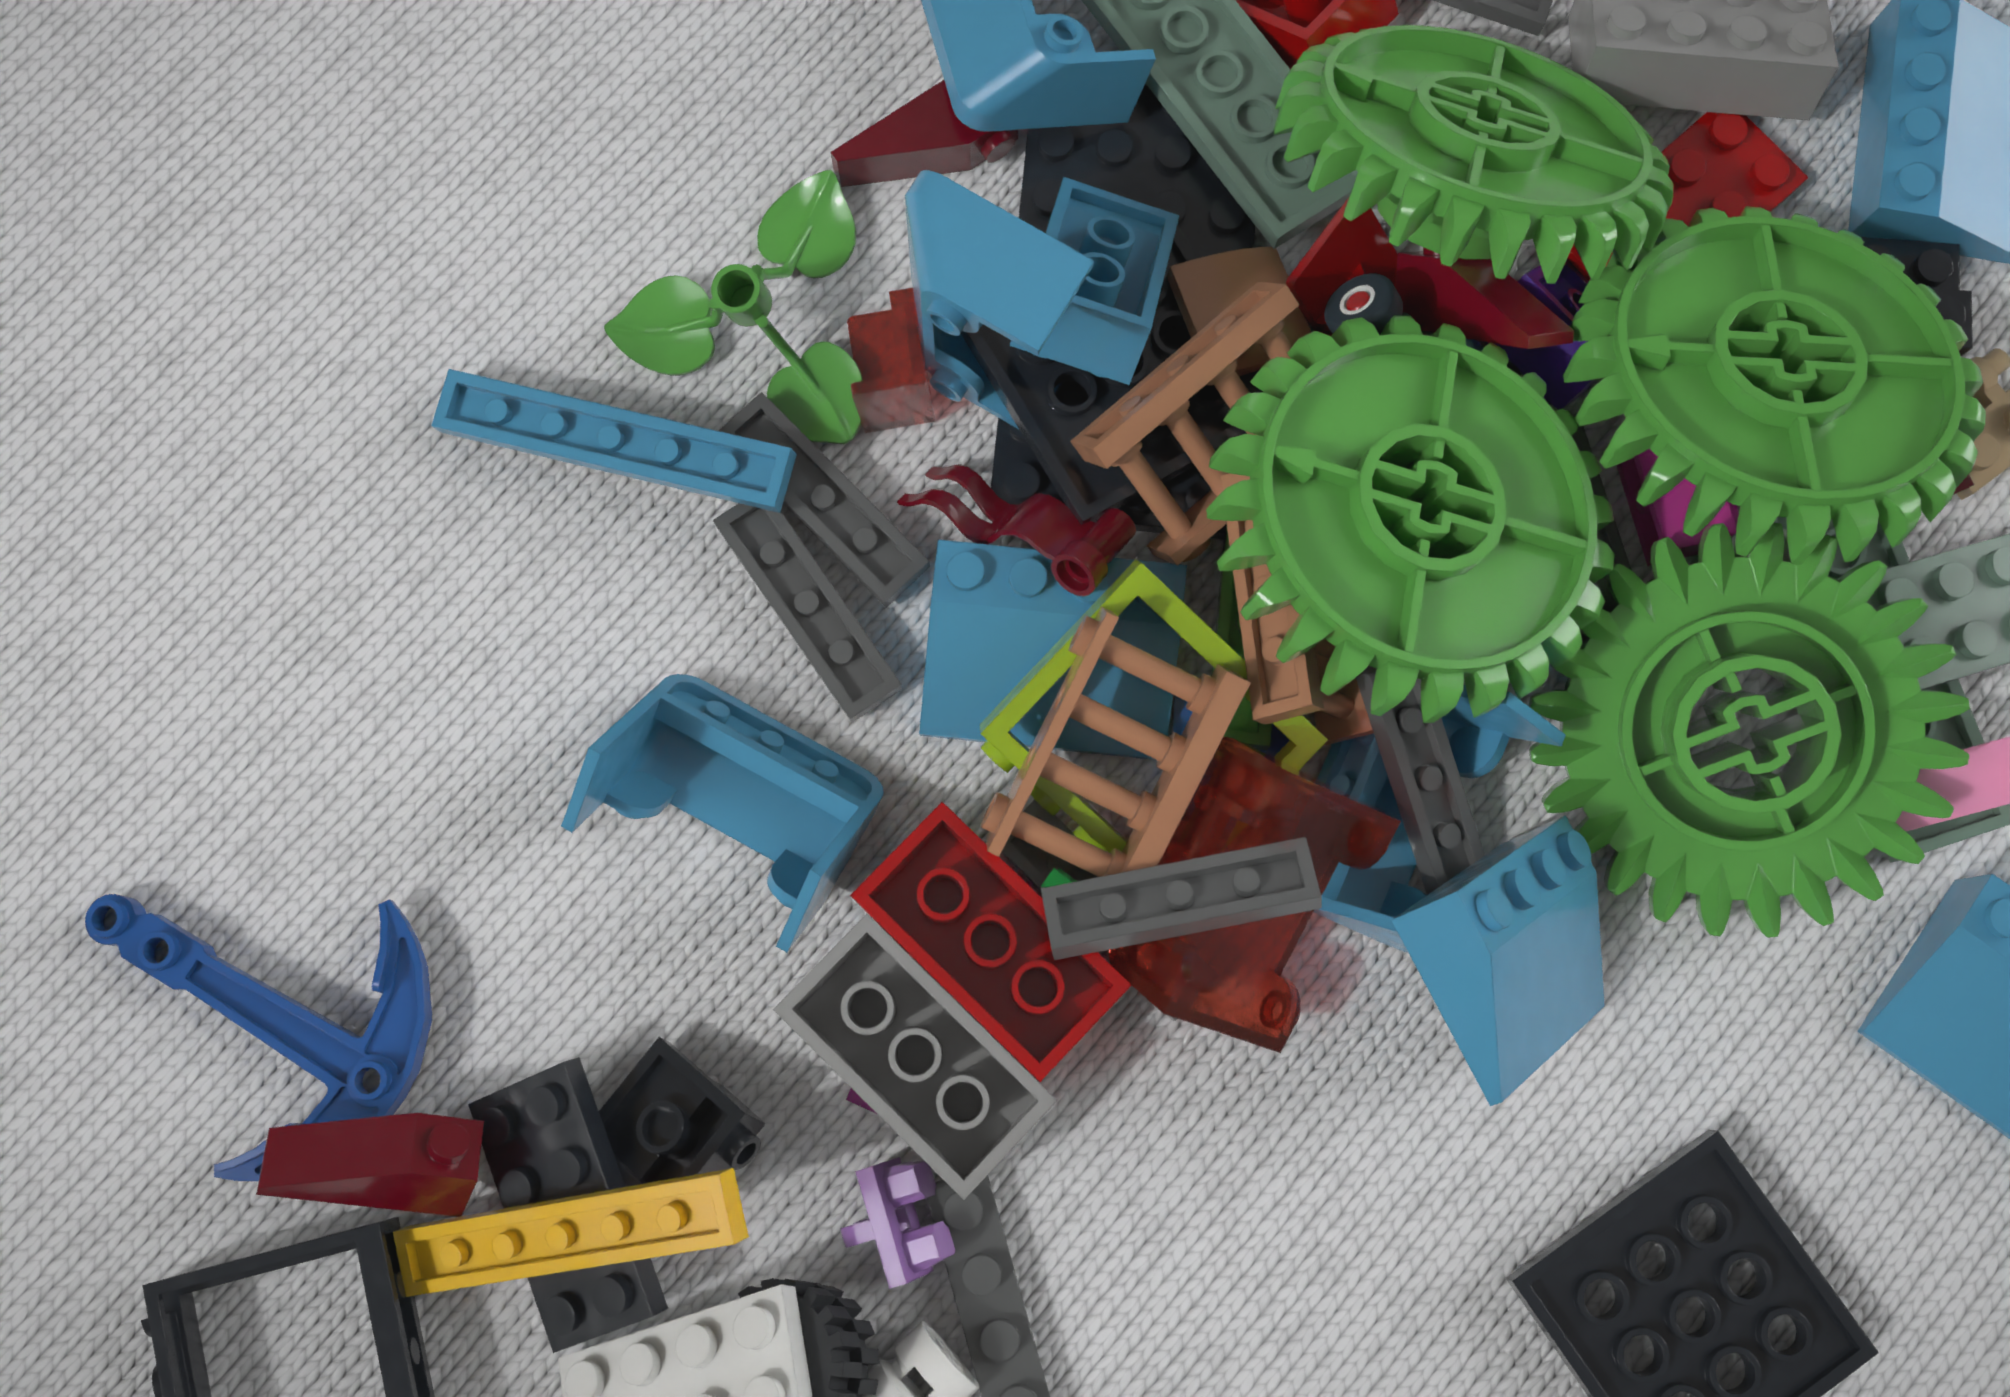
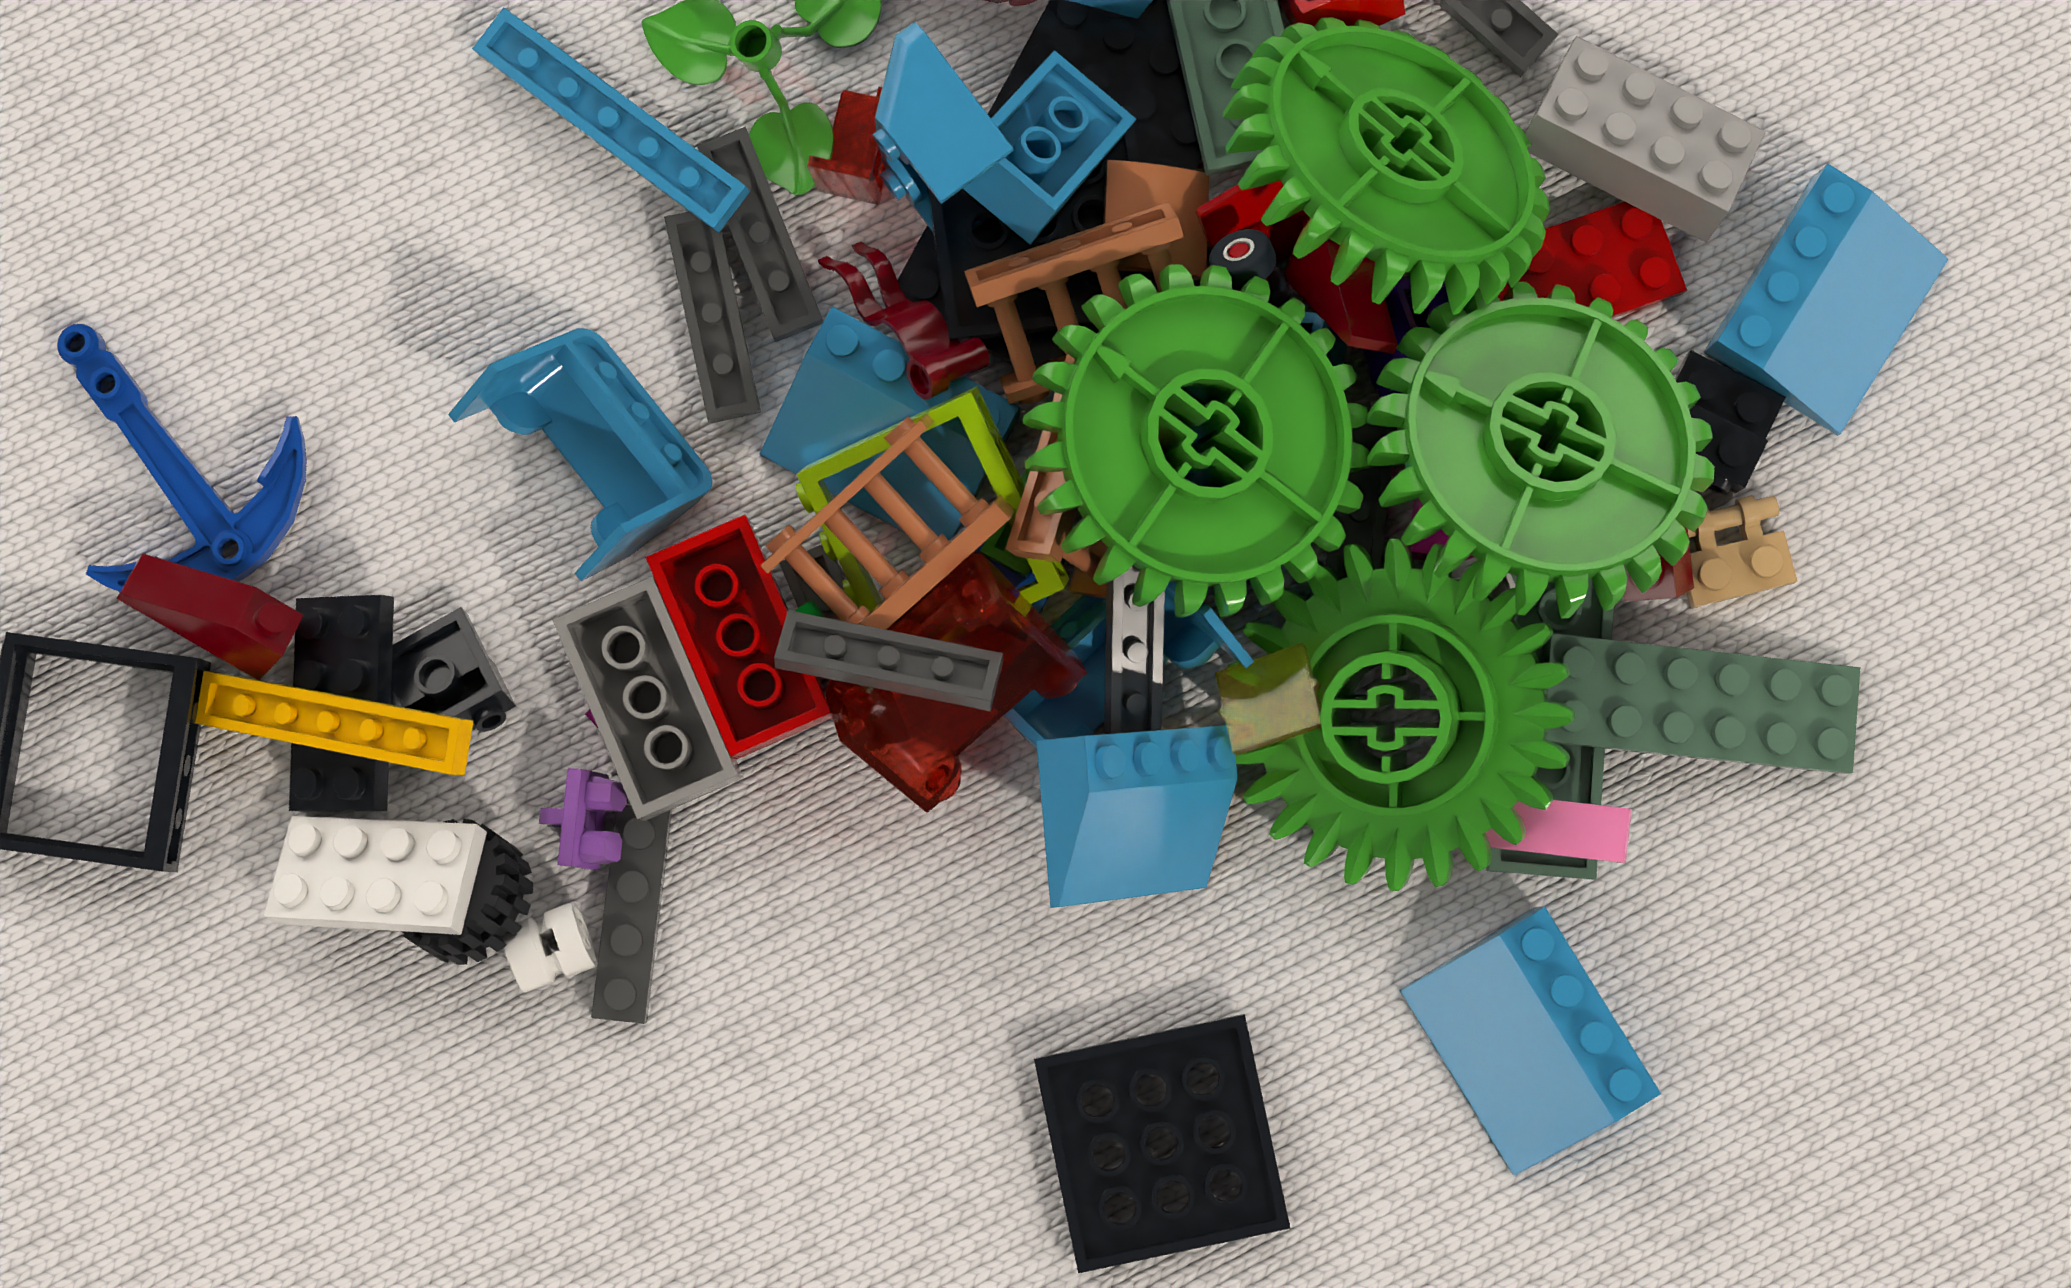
camera: 25 degrees right, 5 degrees up
none -> clear yellow piece [1215,643,1322,756]

